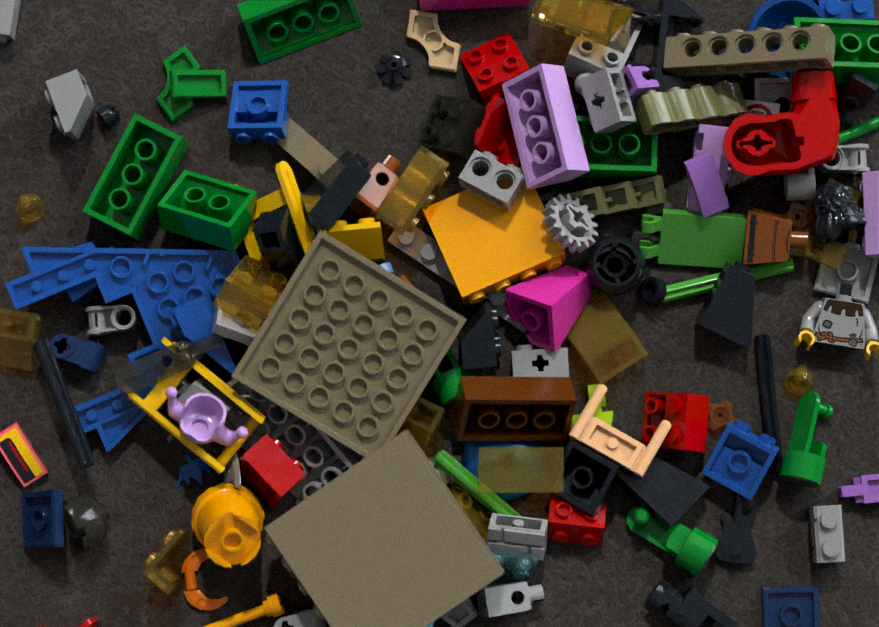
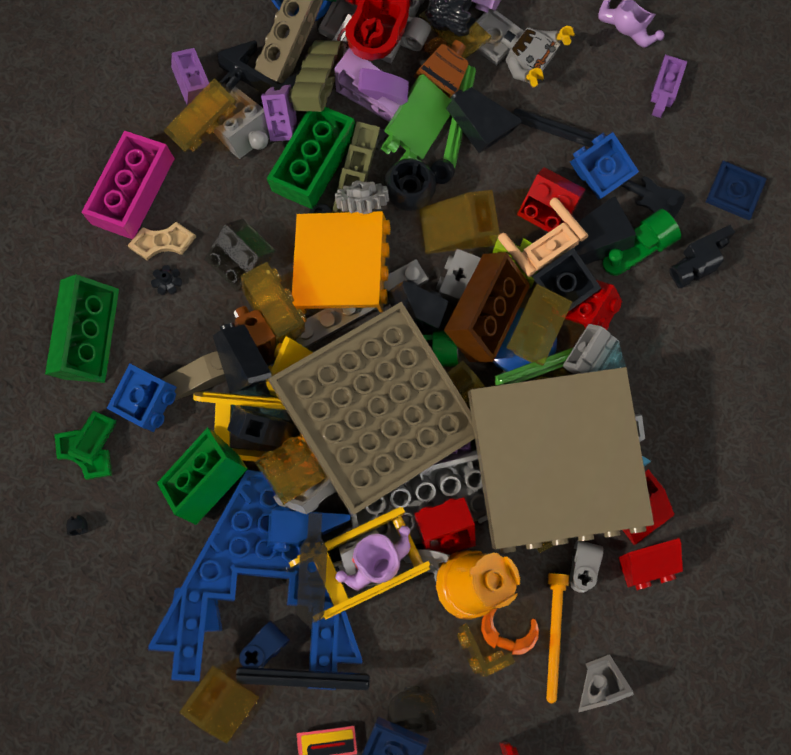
camera: 75 degrees left, 10 degrees down
clear yellow tile [15,193,45,222] -> none
light grey slope [44,69,95,141] -> none
green brick [83,113,190,241] -> none
light grey piece [85,305,140,336] -> none
blue piece [176,453,211,488] -> none
light grey brick [458,150,525,212] -> none
red bracket [461,34,530,108] -> none
red bracket [474,95,521,167] -> none
light grey torso [476,581,544,617] -> none
lavender slope [502,63,590,189] -> none
dark pink slope [505,265,591,352] -> none
light grey brick [580,68,637,133] -> none
clear orange plate [708,400,735,430] -> none
green piece [779,391,833,488] -> none
clear yellow tile [784,365,814,395] -> none
light grey brick [809,505,845,563] -> none

